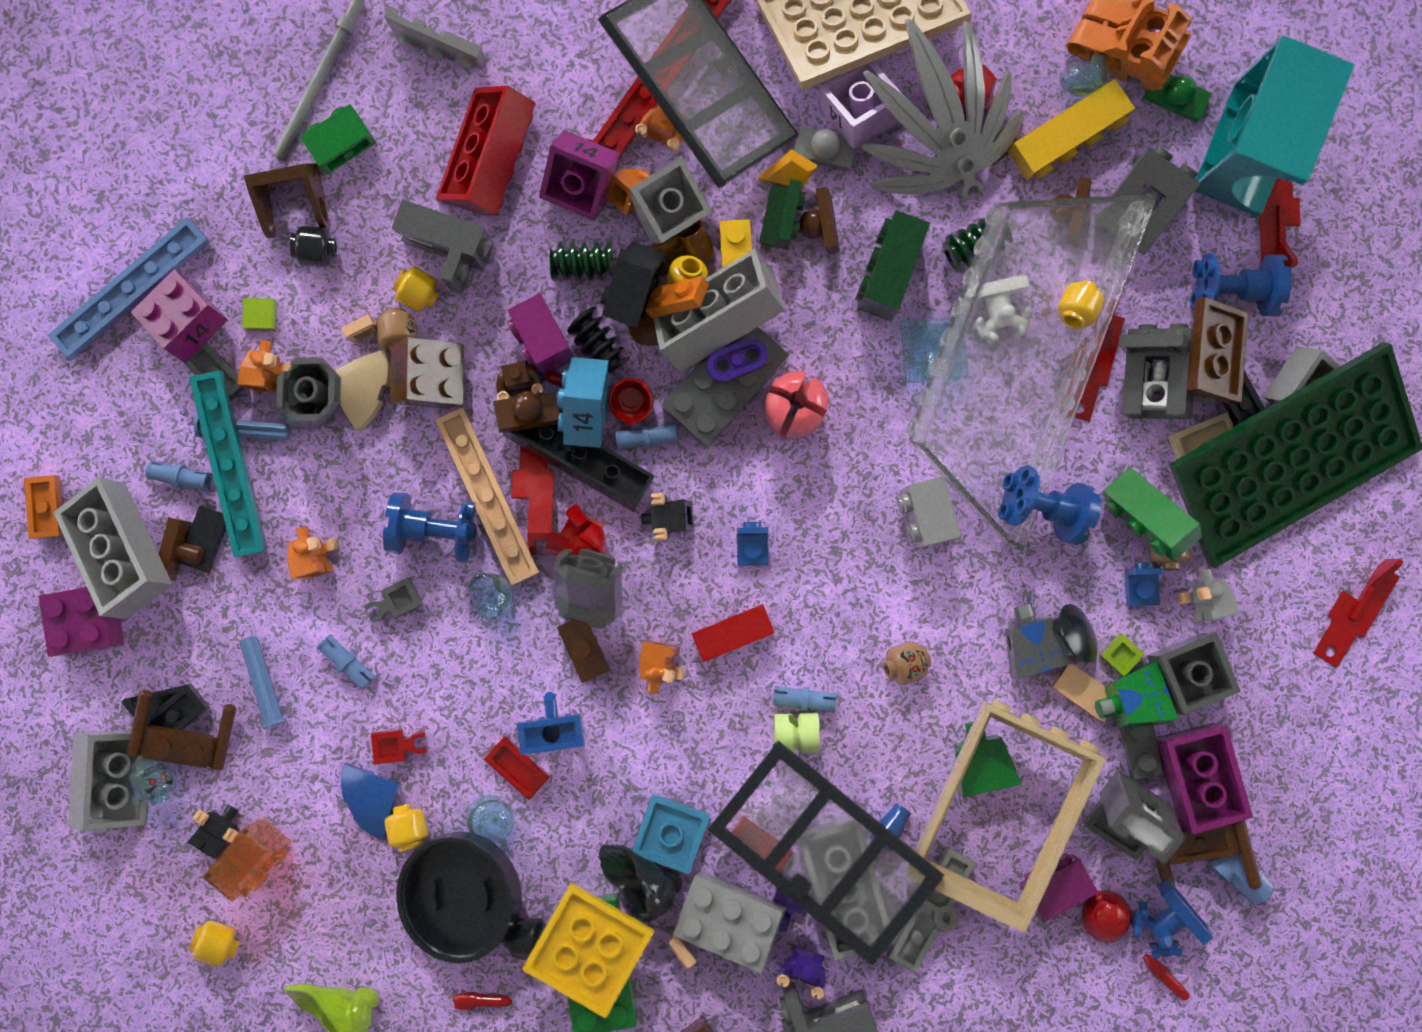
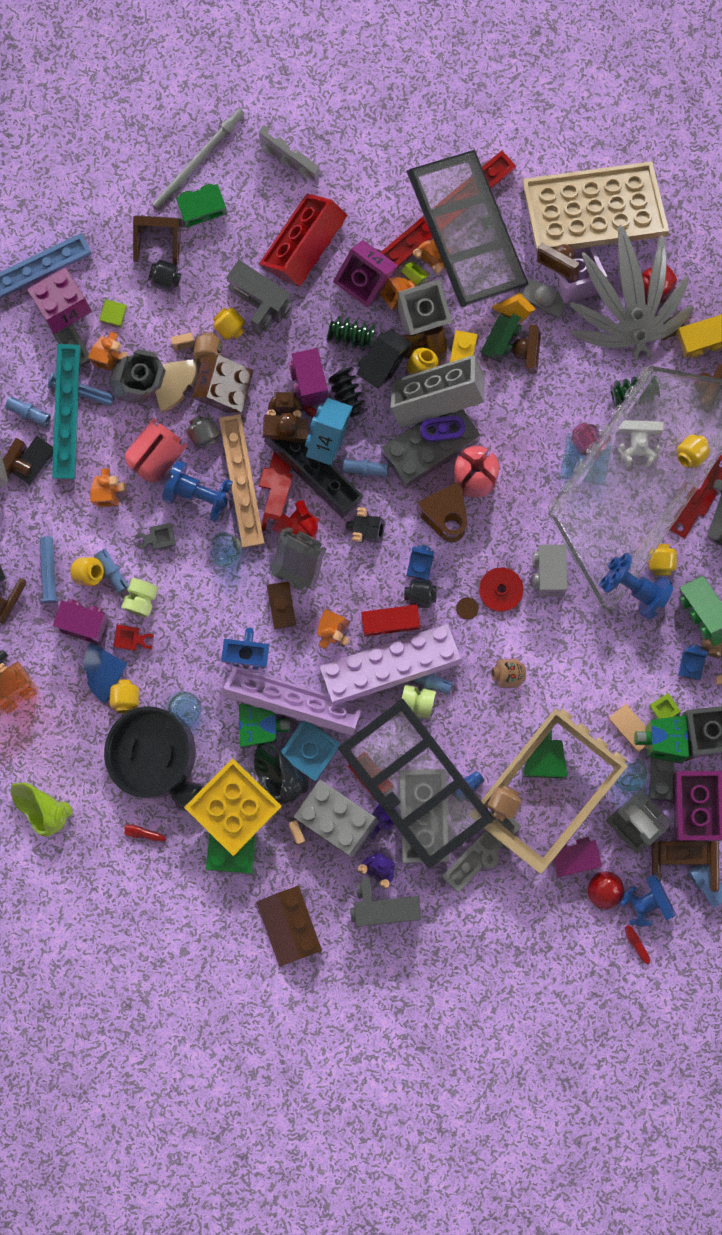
camera: 15 degrees right, 5 degrees down
red tile [483,736,550,800] -> none
red hair [608,378,655,425] -> none
reddish brown piece [629,313,659,346] -> none
orange plate [645,276,709,318] -> none
dark green brick [855,210,930,322] -> none
dark grey torso [1005,603,1072,679] -> none
black dish [1053,604,1098,664] -> none
none -> magenta brick [53,599,109,645]
none -> yellow head [70,557,104,586]
none -> yellowish green wheel [121,578,159,618]
none -> coral cylinder [125,418,188,482]
none -> flat silver head [186,415,219,449]
none -> lavender plate [222,666,363,736]
none -> green torso [239,703,290,749]
none -> lavender plate [320,623,462,706]
none -> lime tile [401,261,430,286]
none -> black head [404,579,437,608]
none -> reddish brown hose [417,482,467,543]
none -> reddish brown piece [456,597,479,620]
none -> red plate [479,567,524,613]
none -> medium nougat head [488,785,522,821]
none -> reddish brown tile [537,243,579,282]
none -> clear pink head [571,422,604,457]
none -> clear light blue hair [614,758,647,792]
none -> yellow head [648,544,677,575]

